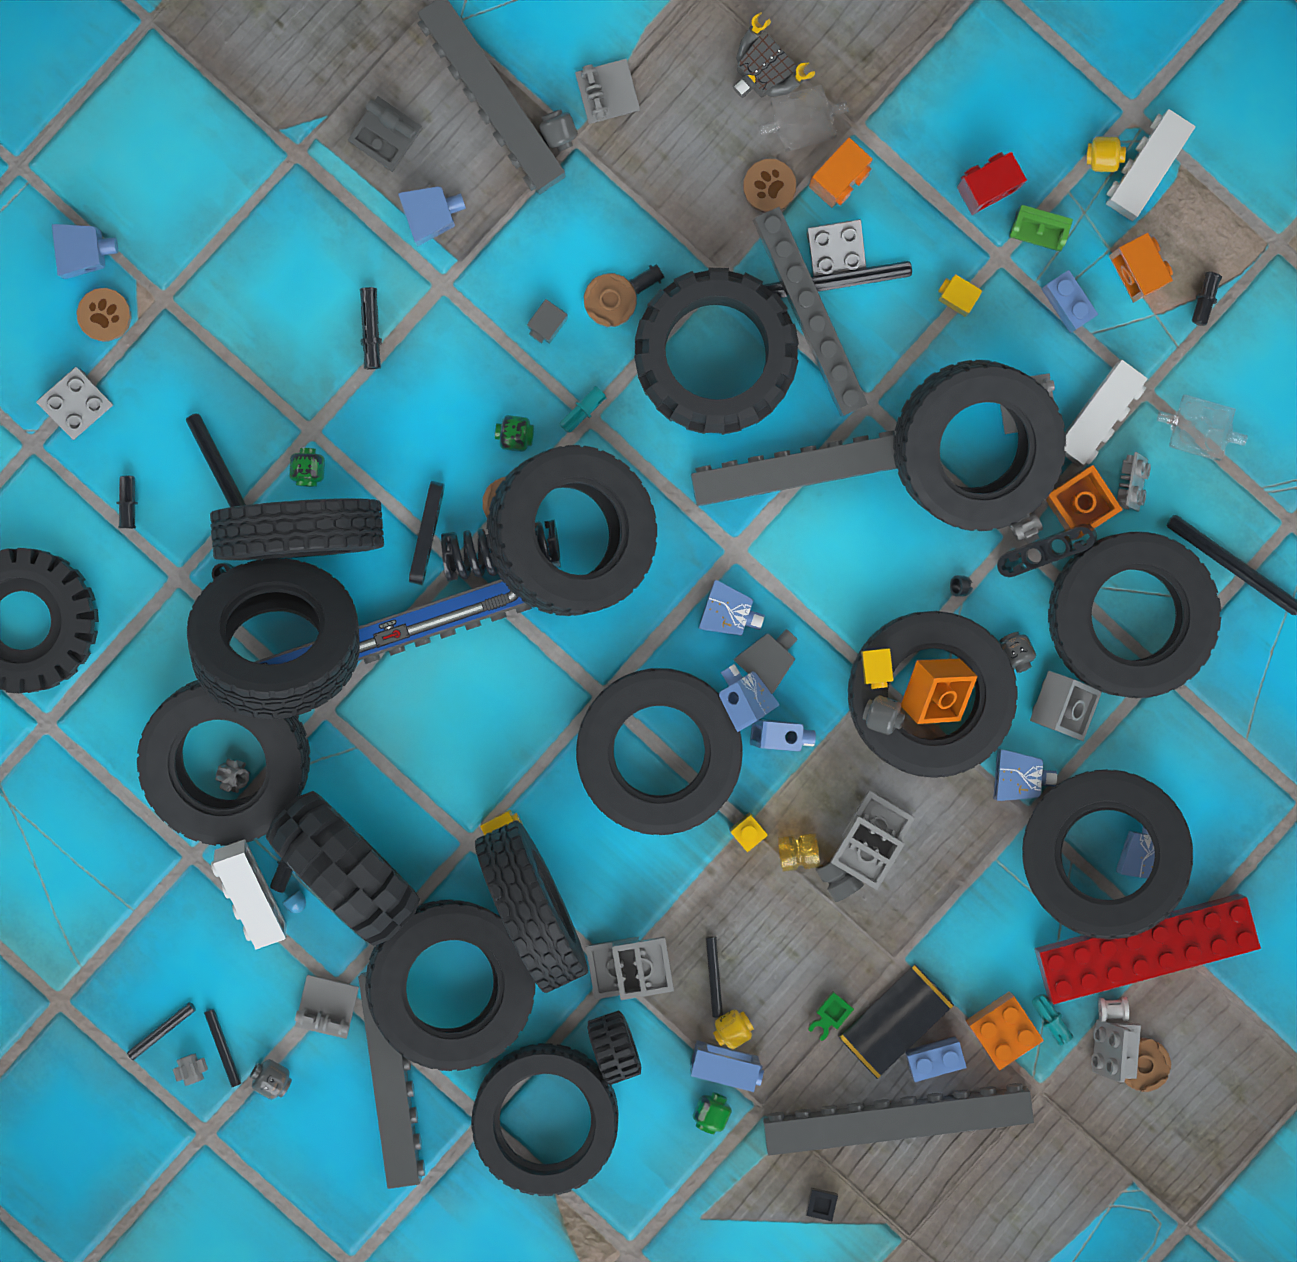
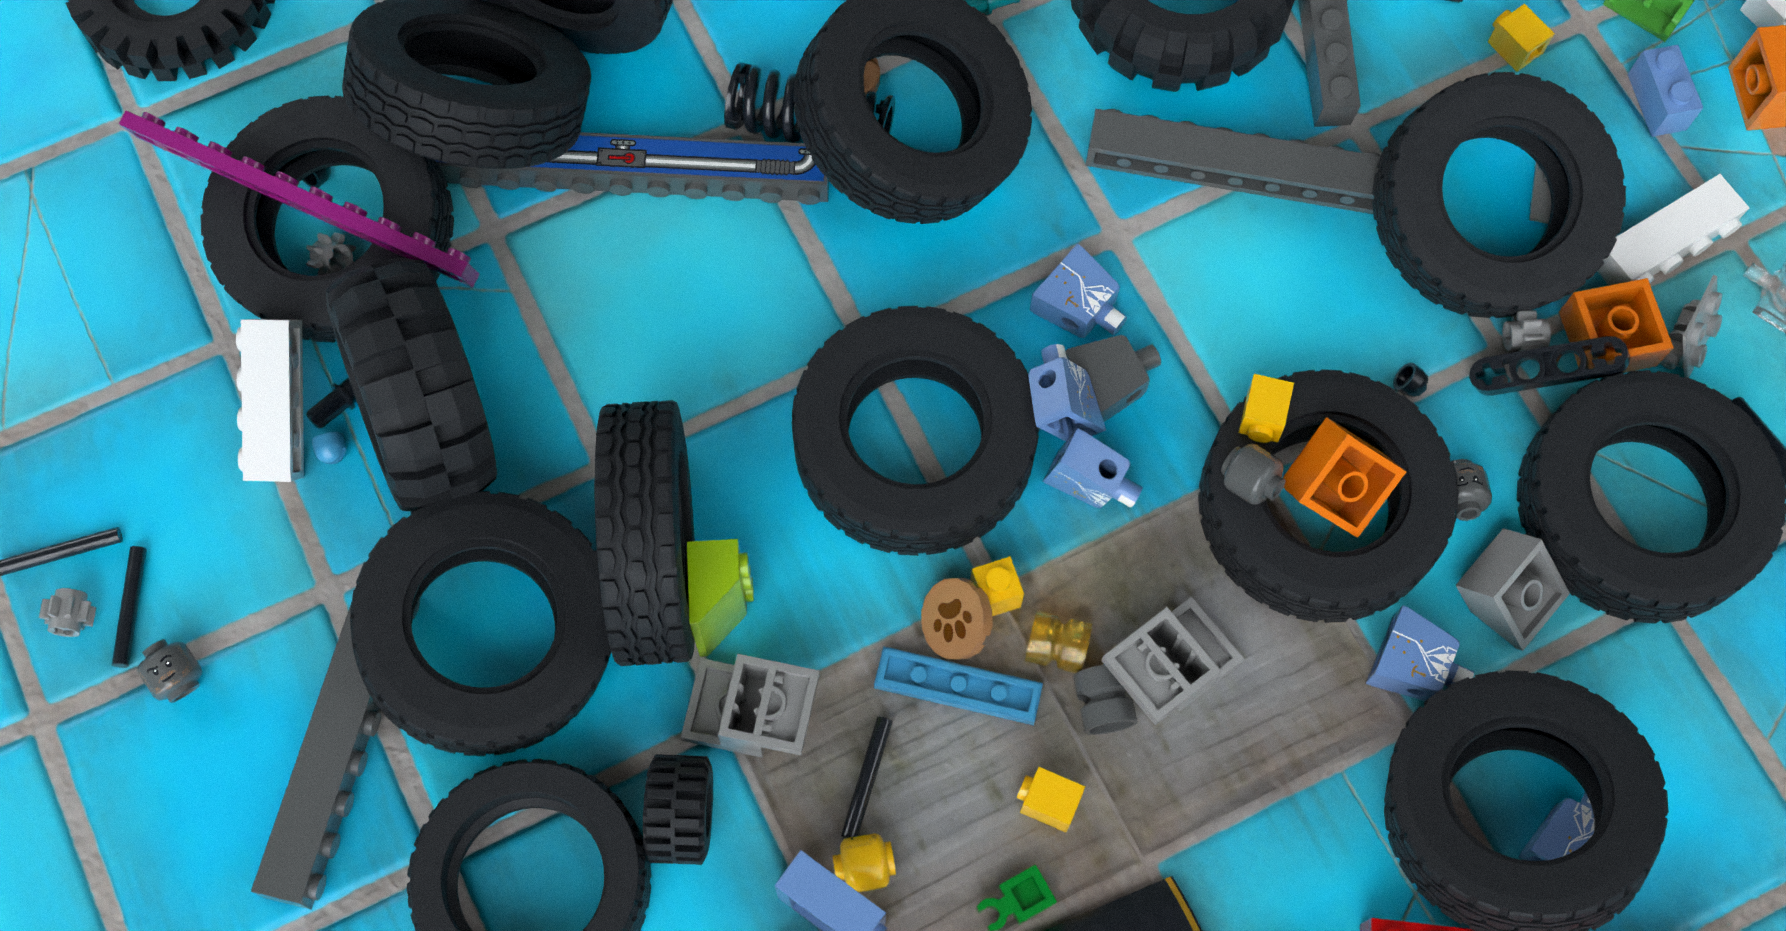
camera: 20 degrees right, 20 degrees down
light grey hinge [295,975,359,1039] -> none
black beam [409,481,445,585] -> none
none -> magenta plate [119,111,480,288]
none -> lime slope [687,539,754,657]
none -> dark azure tile [874,646,1043,726]
none -> medium nougat tile [921,578,993,659]
none -> yellow brick [1017,766,1086,833]

